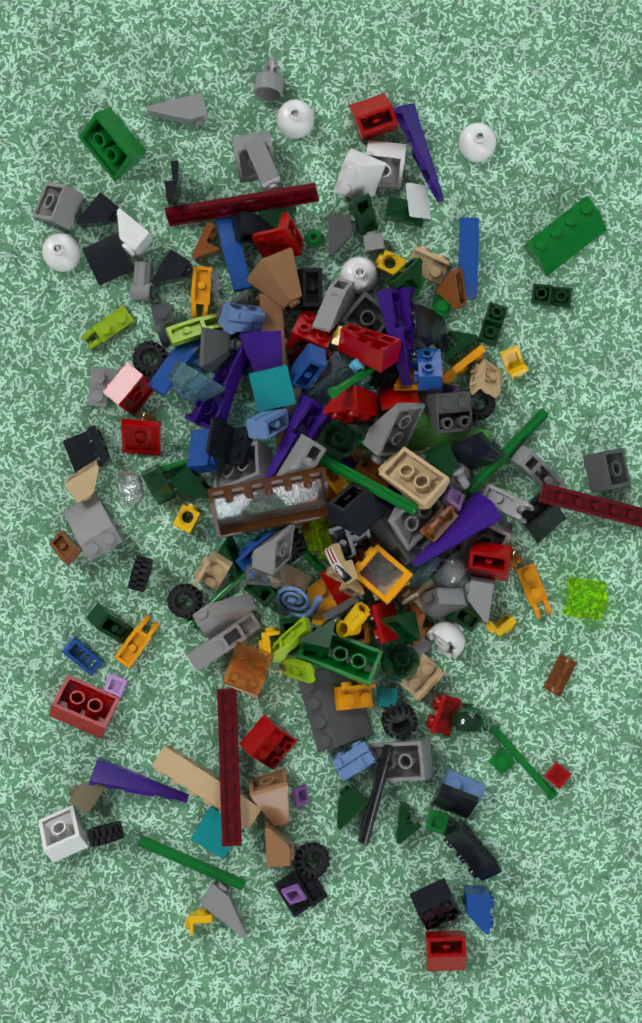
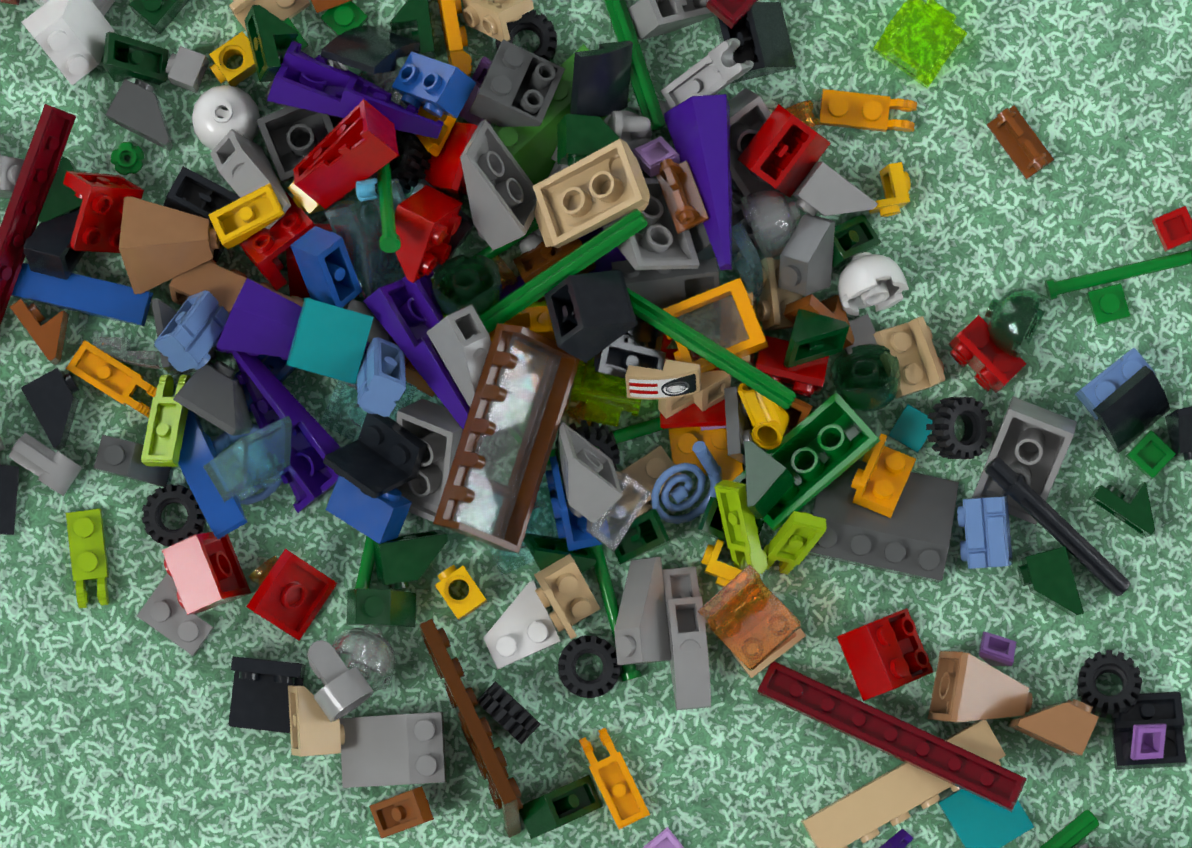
camera: 65 degrees left, 5 degrees down
none -> yellow slope [208,183,285,249]
none -> light grey piece [307,640,374,722]
none -> reddish brown wing [419,619,523,838]
none -> white wing [483,580,561,670]
none -> green axle [627,288,796,409]

